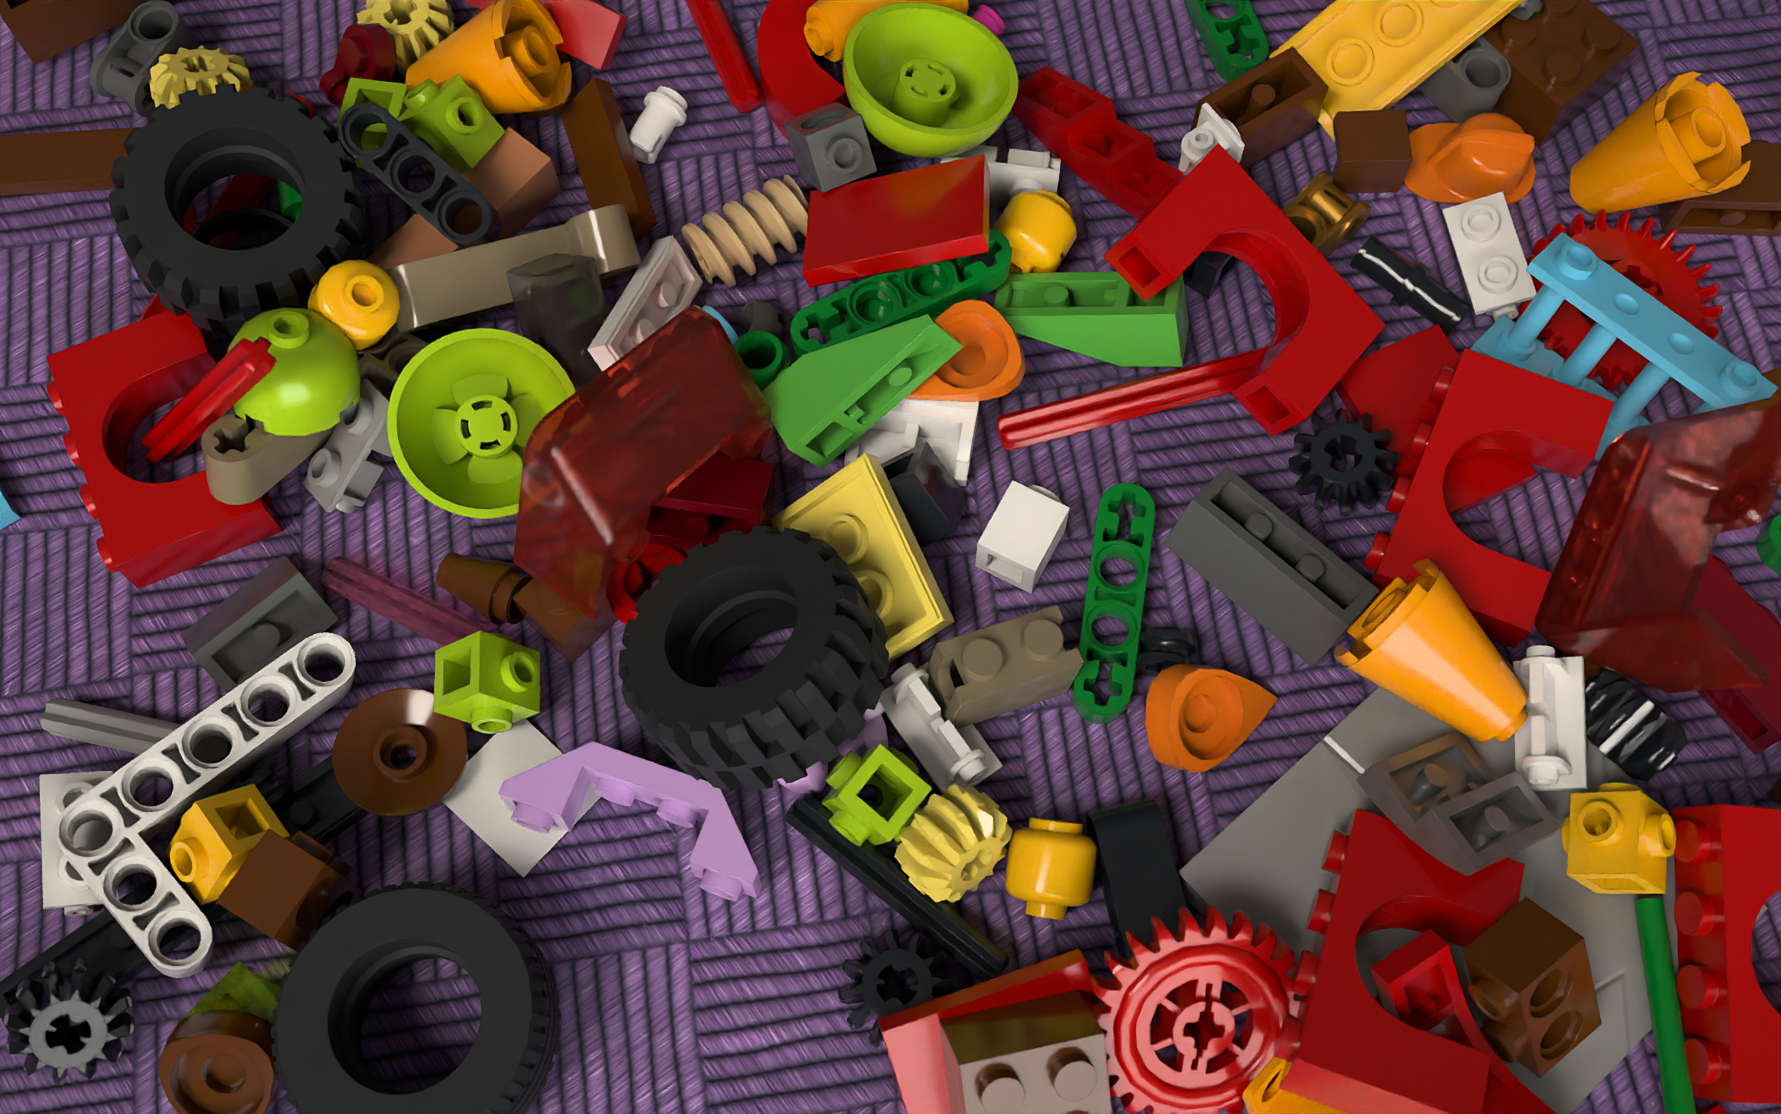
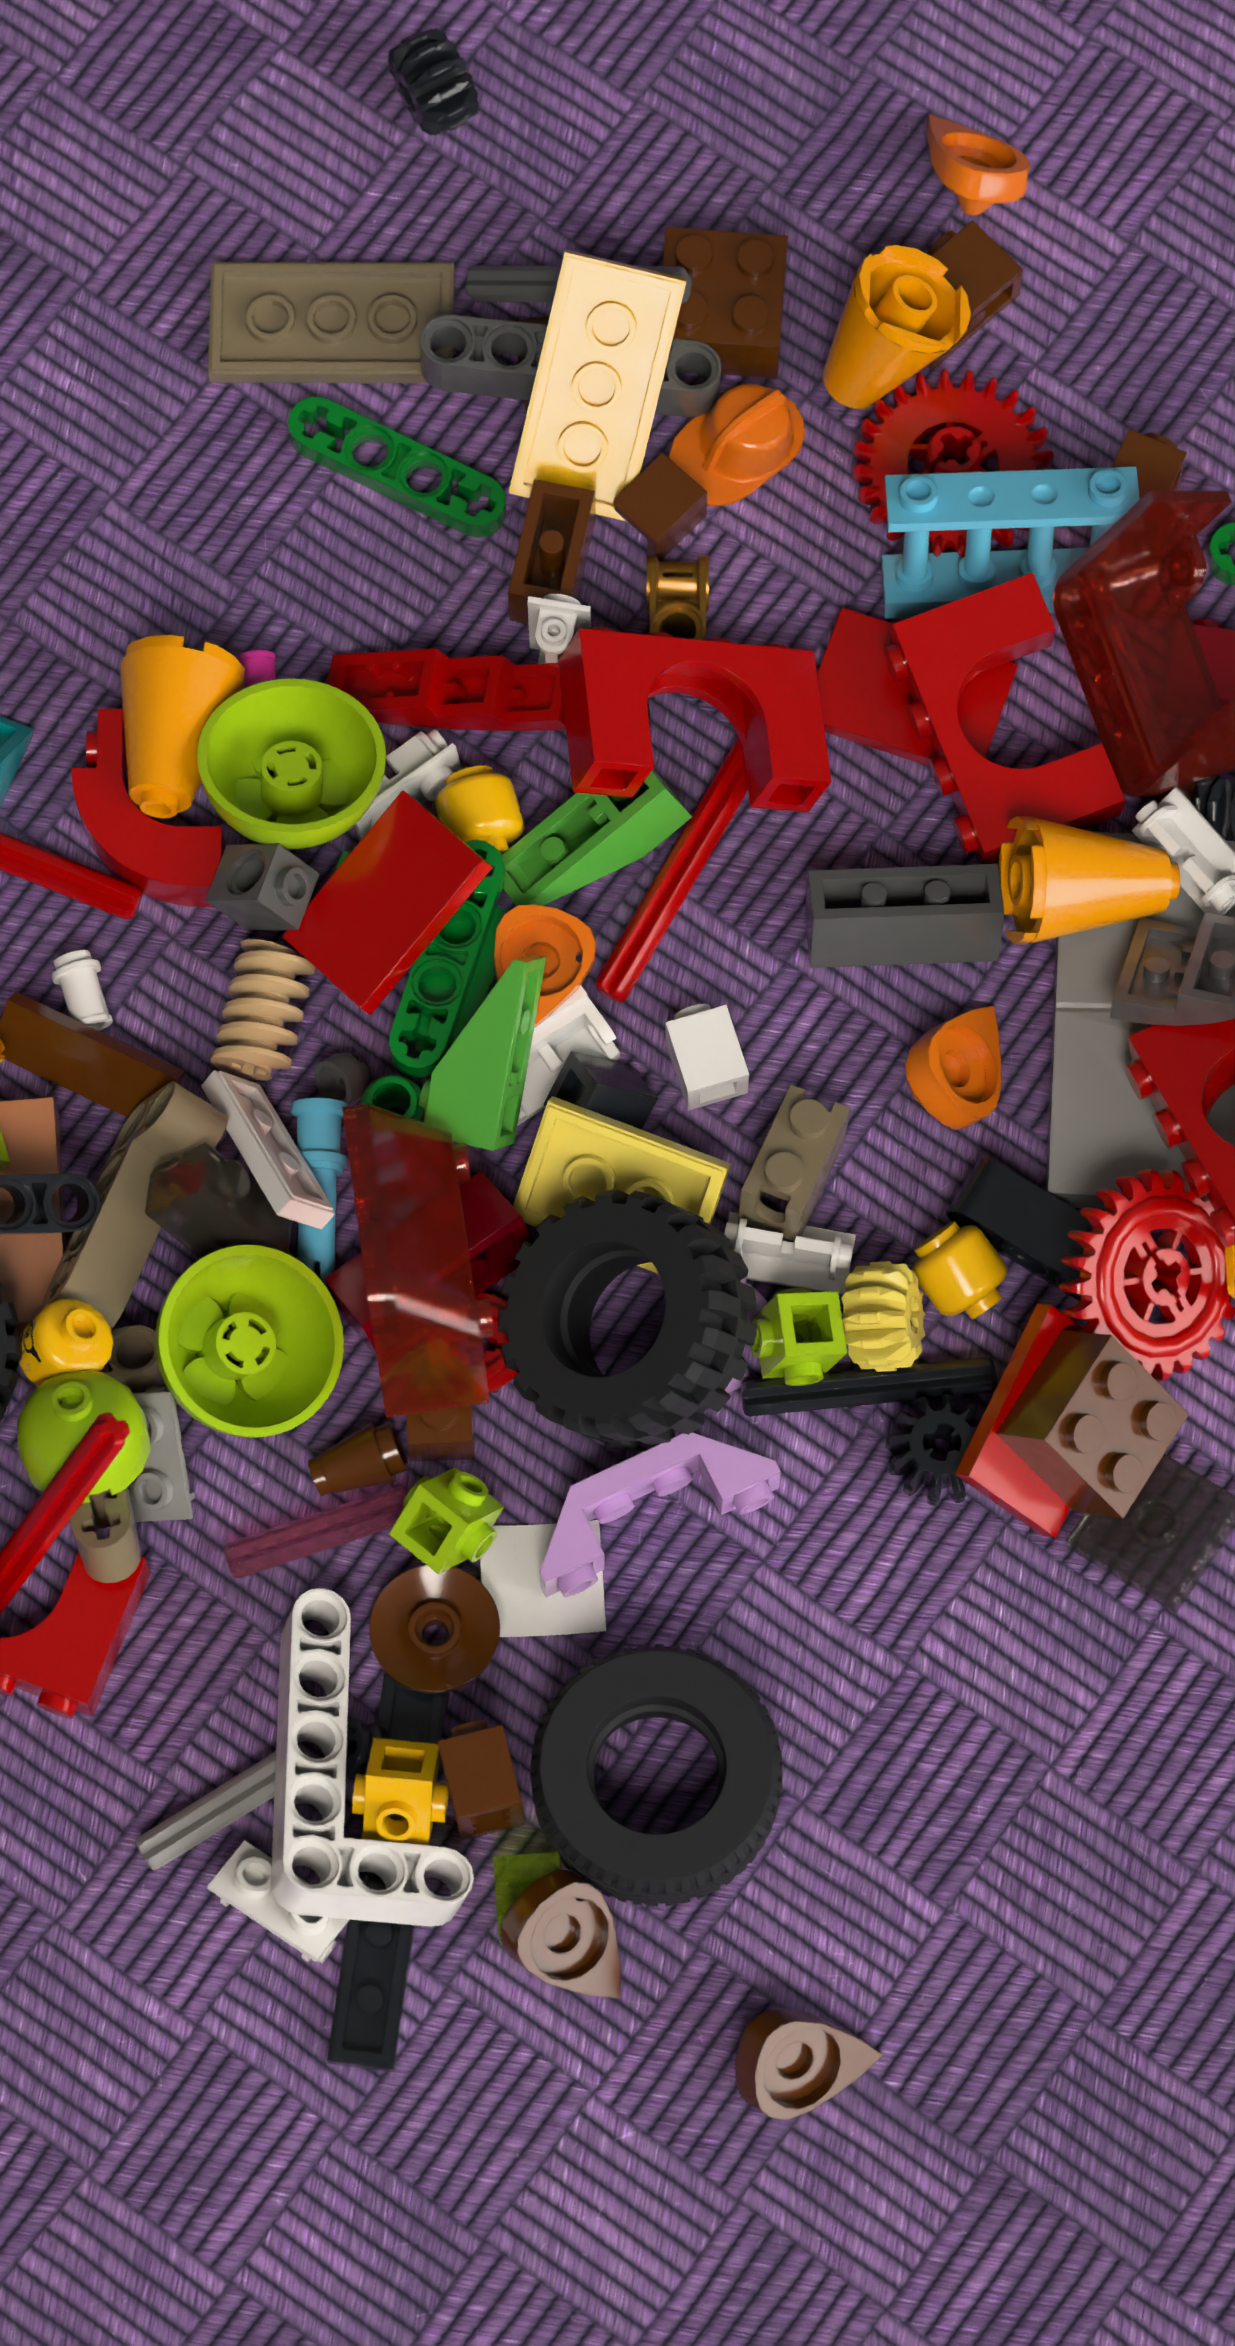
camera: 45 degrees left, 5 degrees up
black gear [4,957,134,1086] -> none
dark grey panel [181,555,339,694] -> none
green beam [1071,483,1155,724] -> none
black bush [1136,629,1198,677] -> none
black gear [1288,407,1399,517] -> none
black pin [1349,234,1472,336] -> none
white hinge [1442,191,1537,322] -> none

